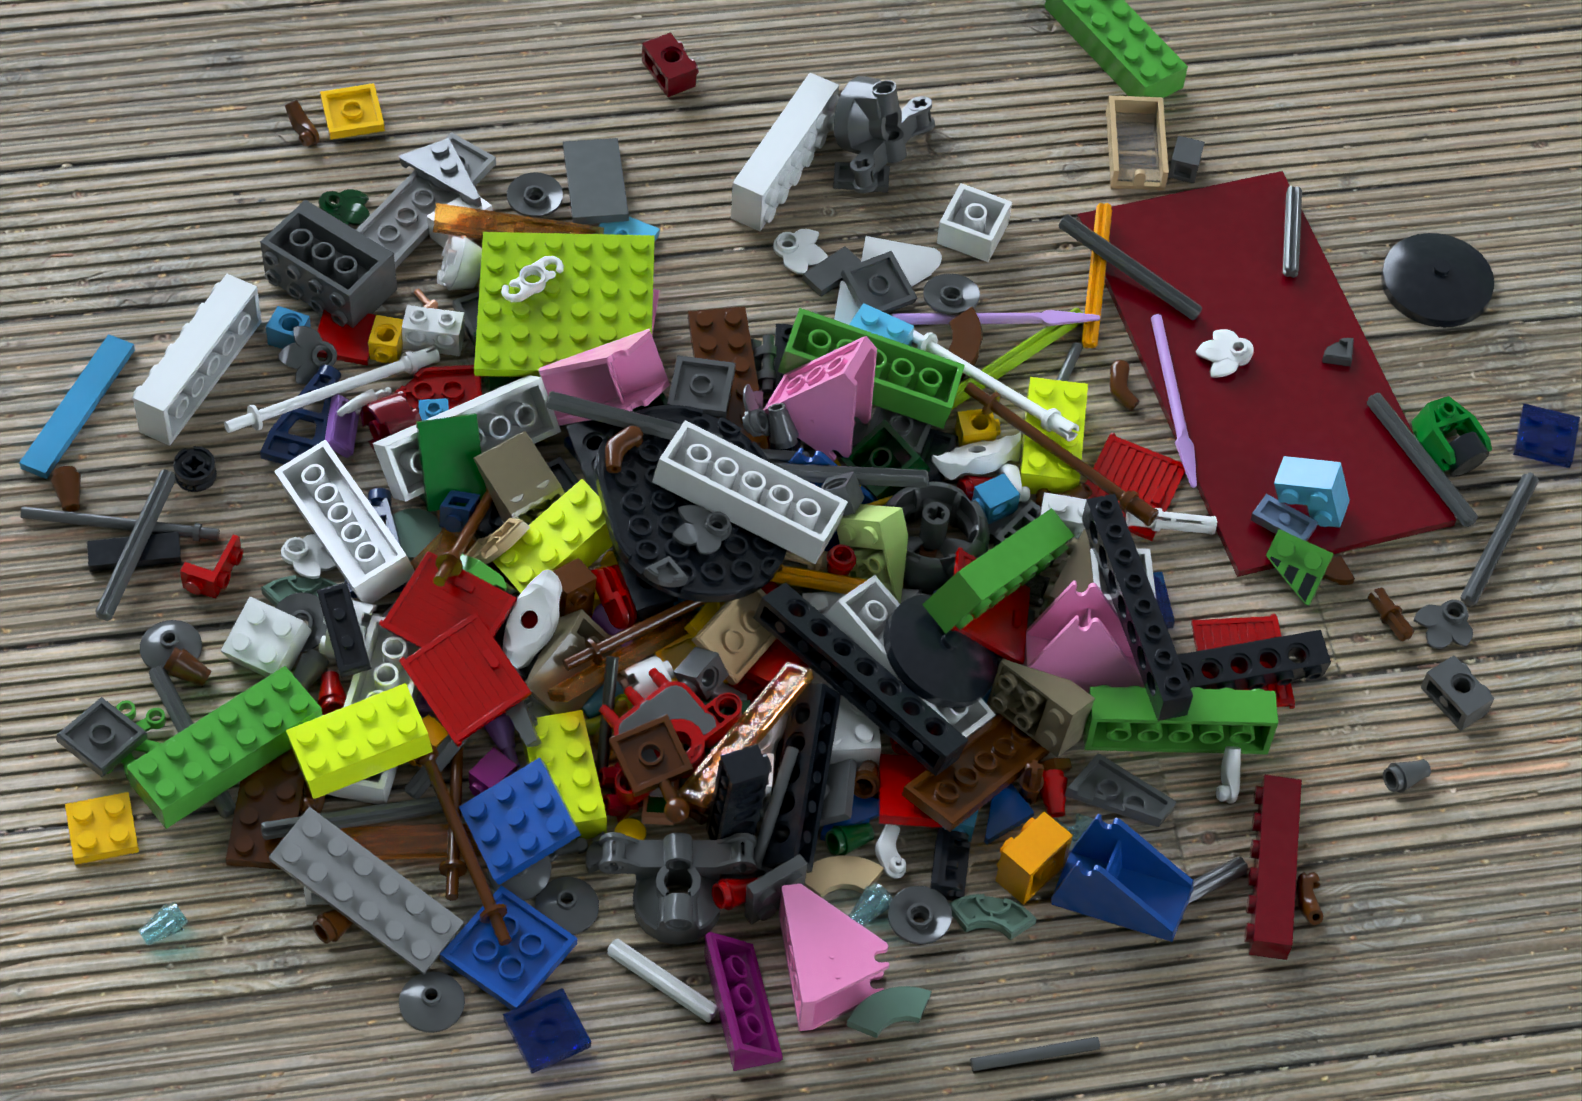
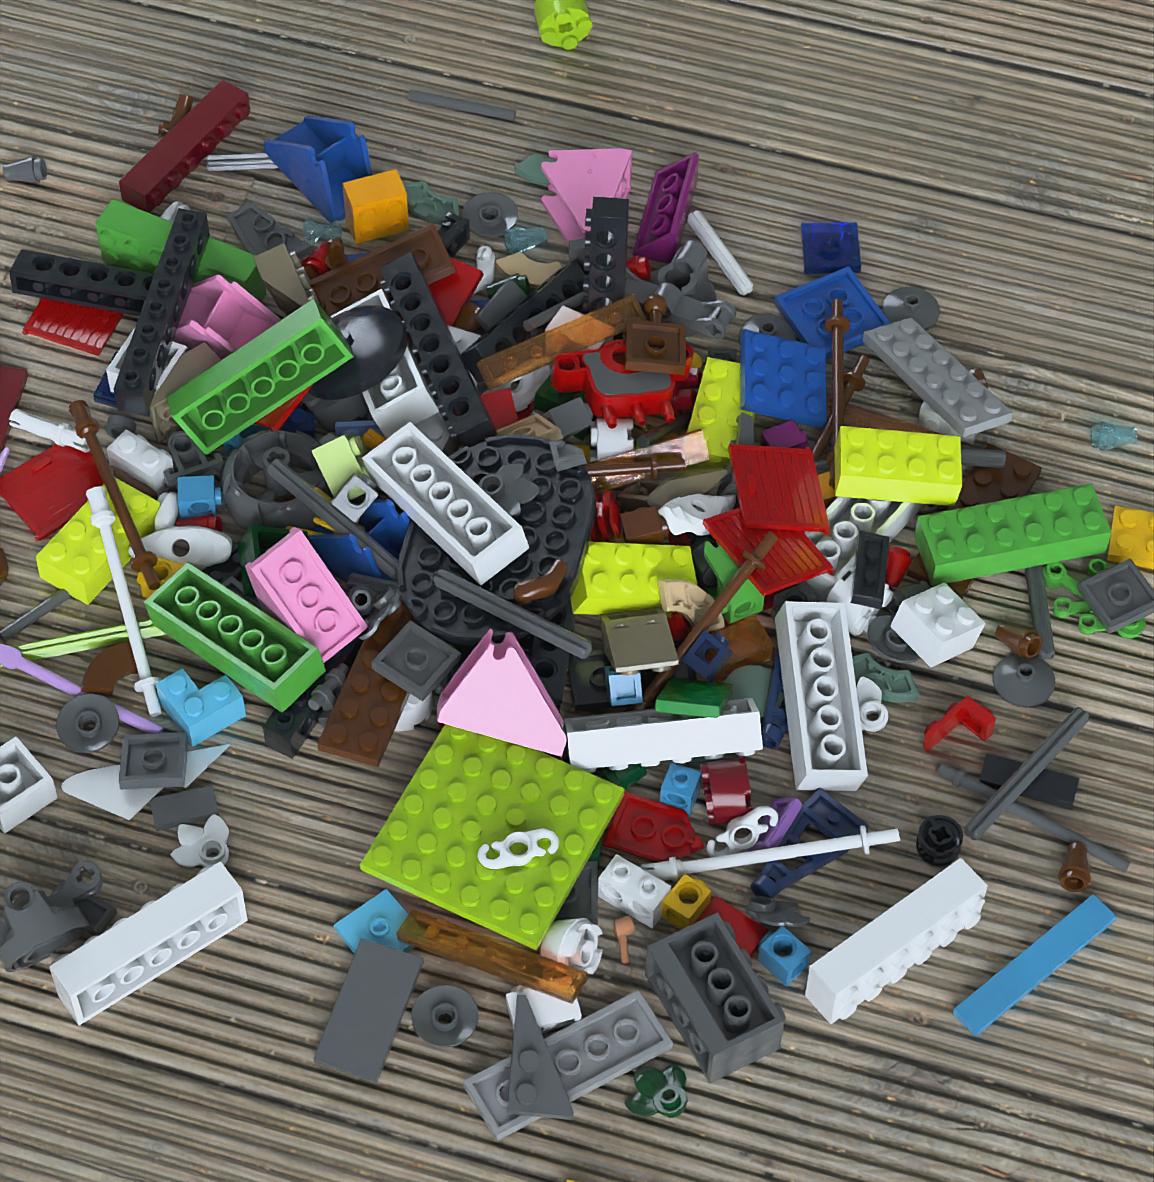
camera: 150 degrees left, 0 degrees up
dark red brick [642,32,699,97] -> none

